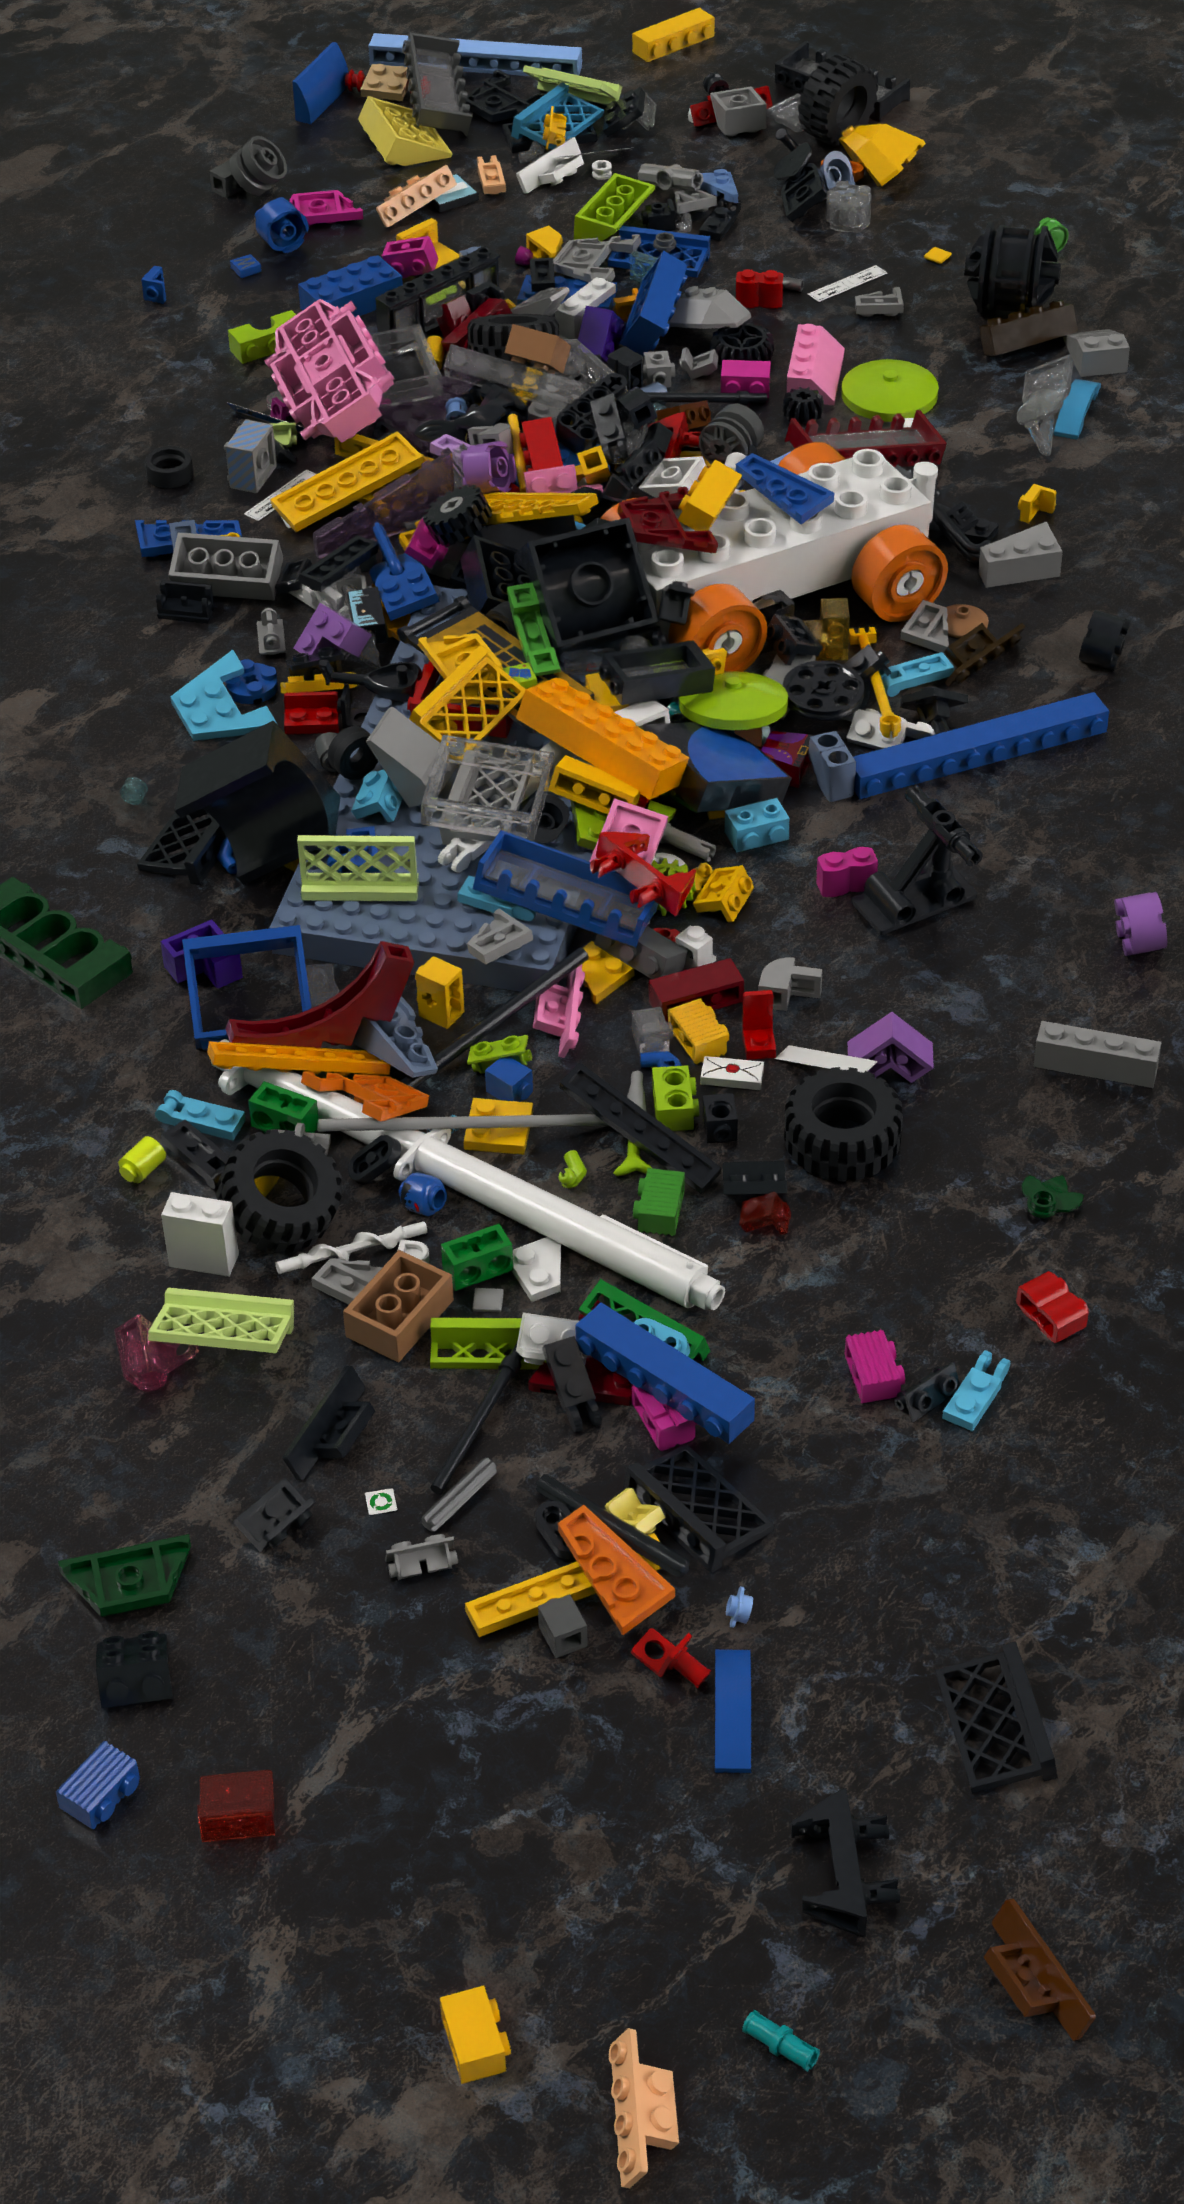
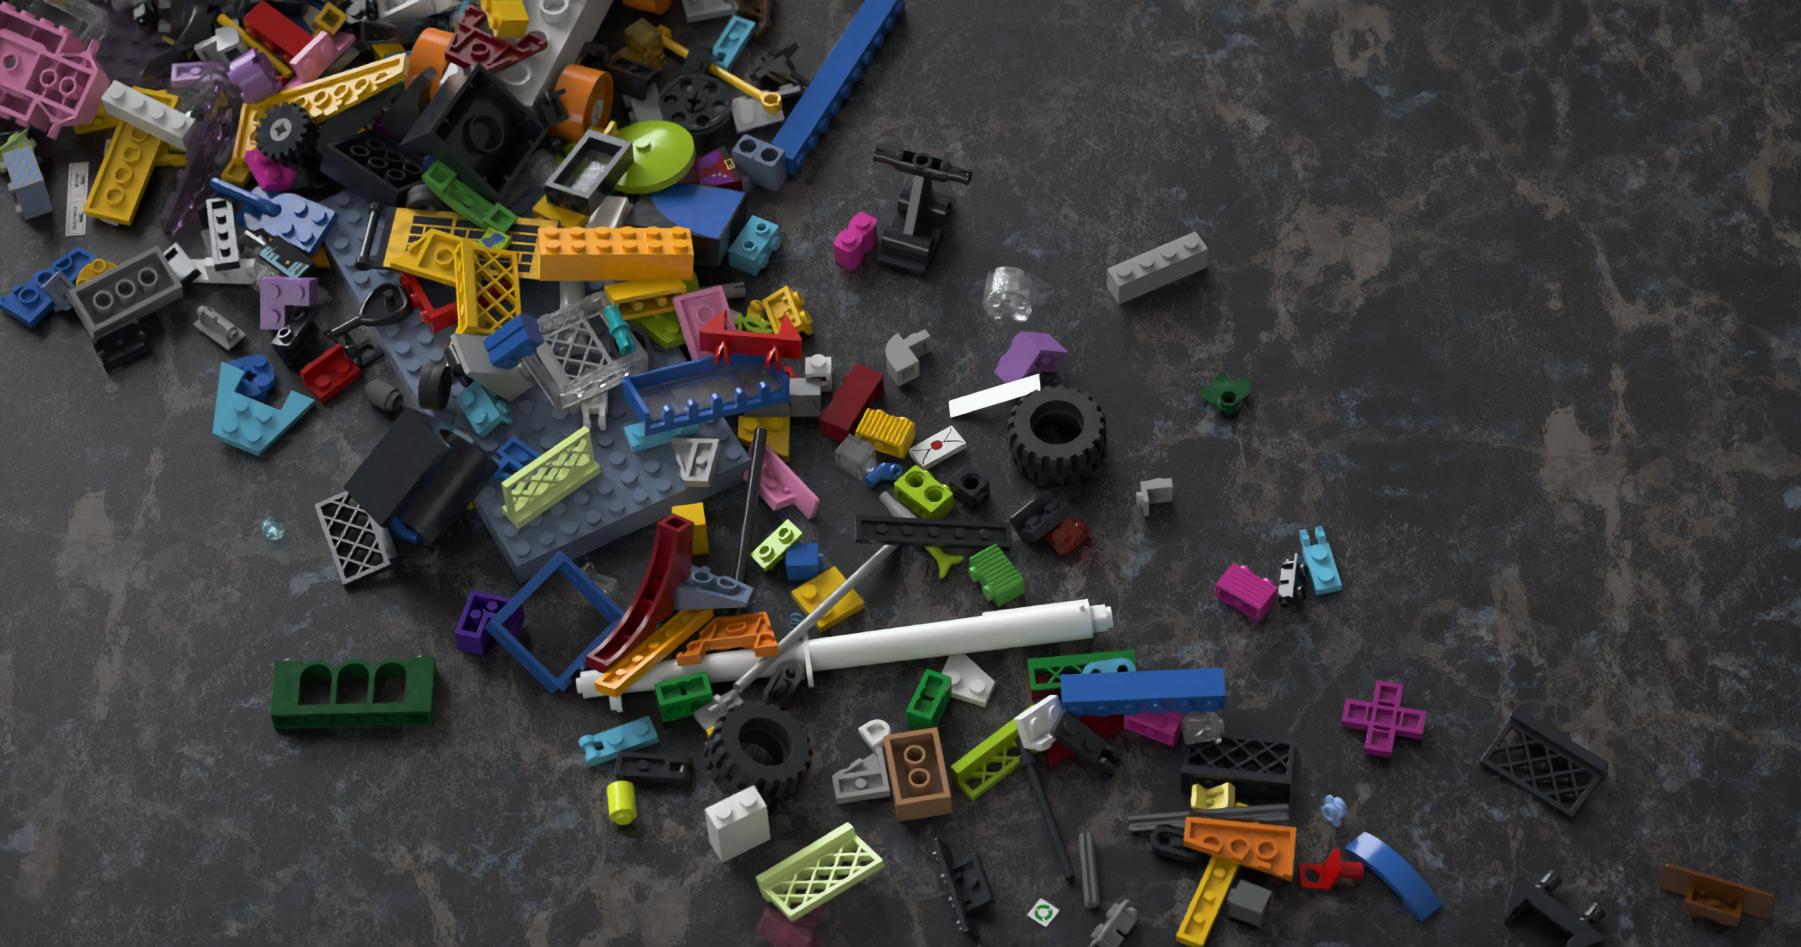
camera: 40 degrees left, 10 degrees up
white piece [276,1221,427,1274] -> none
yellow plate [280,672,357,694] -> none
blue head [399,1172,447,1216] -> none
medium blue bush [445,397,467,420] -> none
light grey piece [473,1288,504,1312] -> none
lime arm [558,1150,587,1189] -> none
red bracket [742,990,776,1060] -> none
red brick [1016,1271,1089,1343] -> none
medium lavender brick [1114,892,1167,956] -> none
none -> white brick [101,80,201,153]
none -> blue brick [483,313,545,370]
none -> teal pin [603,305,636,355]
none -> clear brick [982,267,1037,322]
none -> light grey bracket [1136,478,1173,516]
none -> clear bracket [1181,712,1224,744]
none -> magenta plate [1341,680,1426,758]

